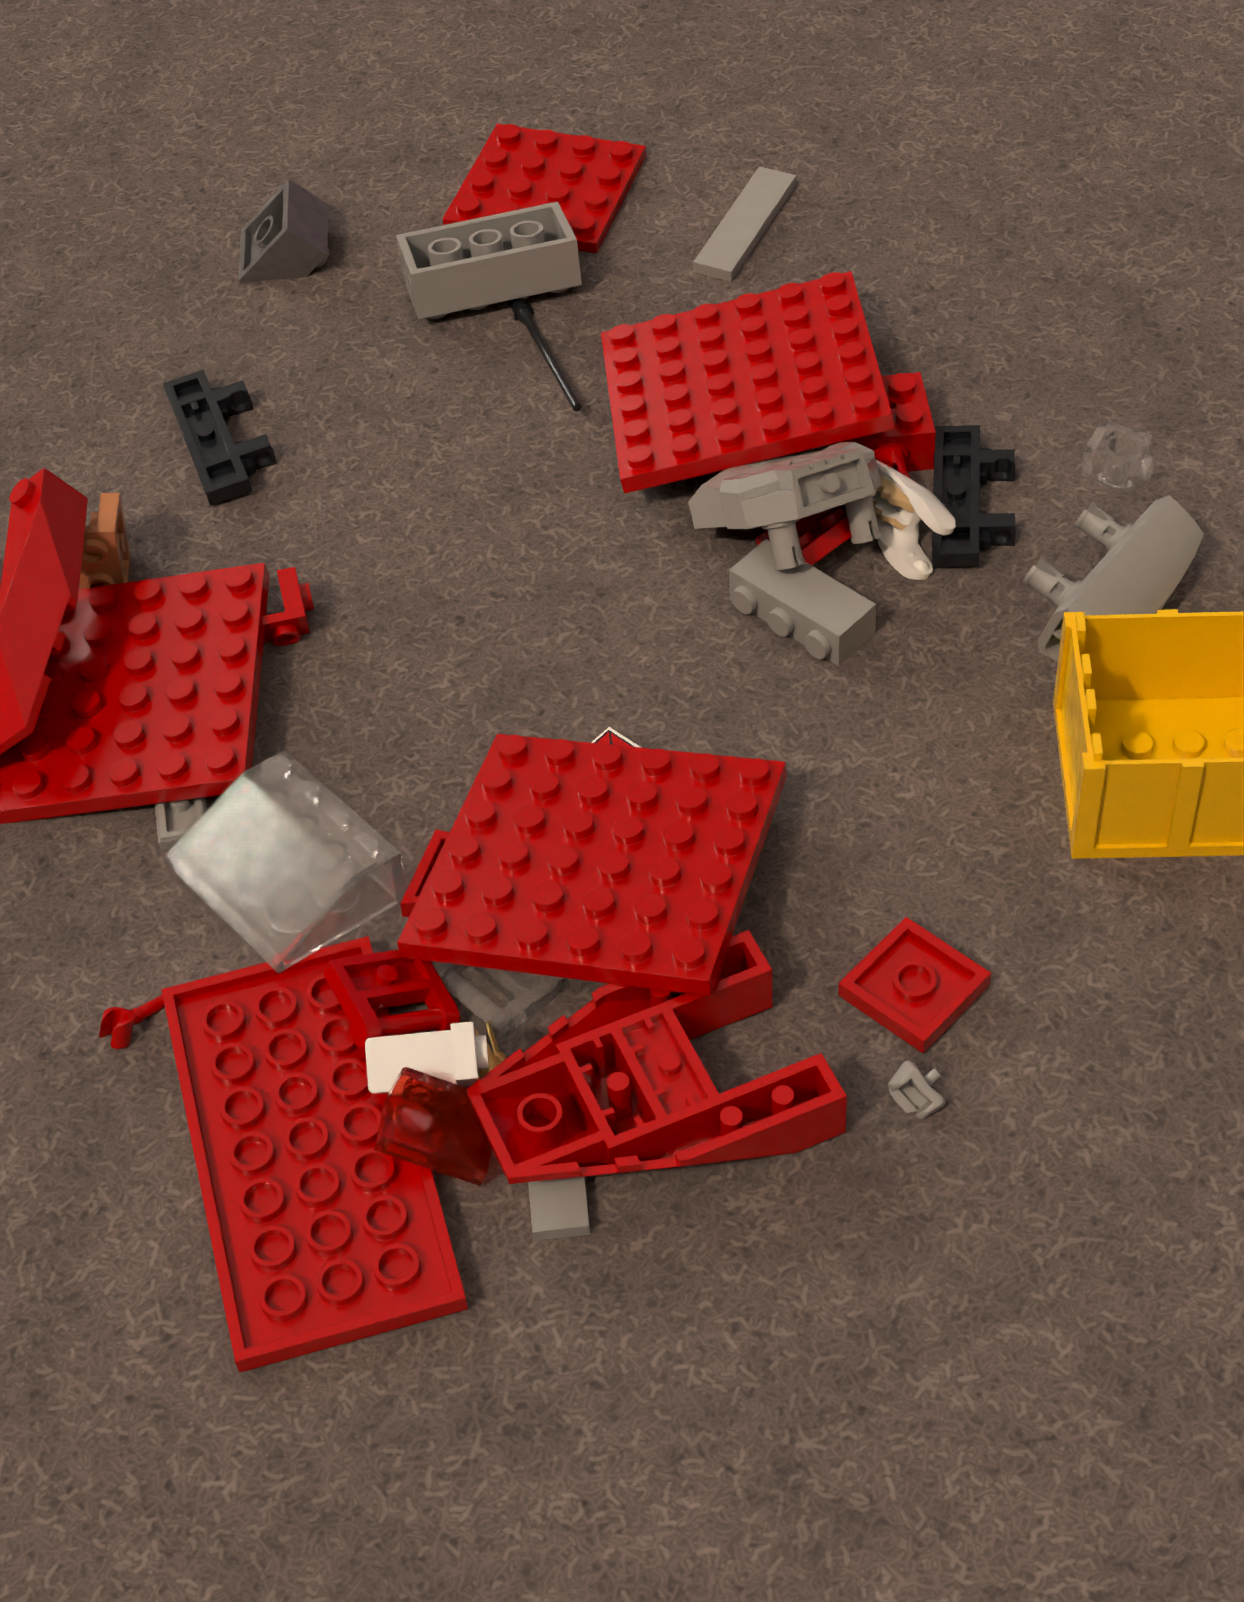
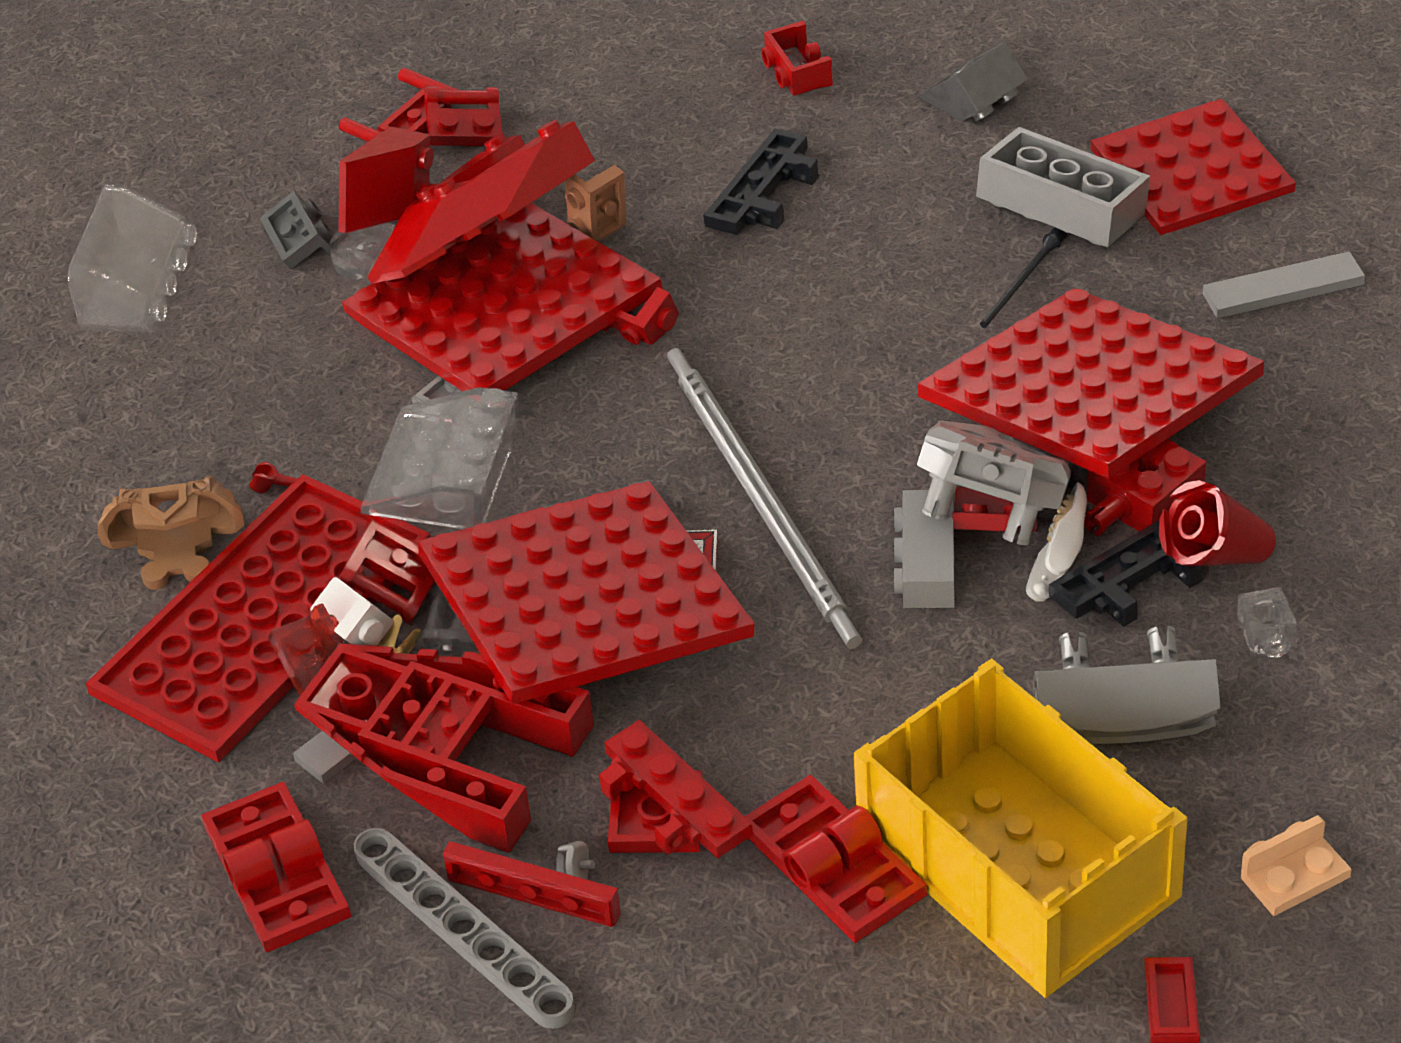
camera: 50 degrees right, 5 degrees down
none -> medium nougat piece [98,476,244,590]
none -> red plate [200,781,351,953]
none -> light grey beam [354,828,575,1029]
none -> red tile [443,841,621,927]
none -> red hinge [599,720,753,859]
none -> light grey axle [667,348,862,649]
none -> red plate [745,774,927,943]
none -> red window [761,21,833,96]
none -> red cone [1159,480,1276,567]

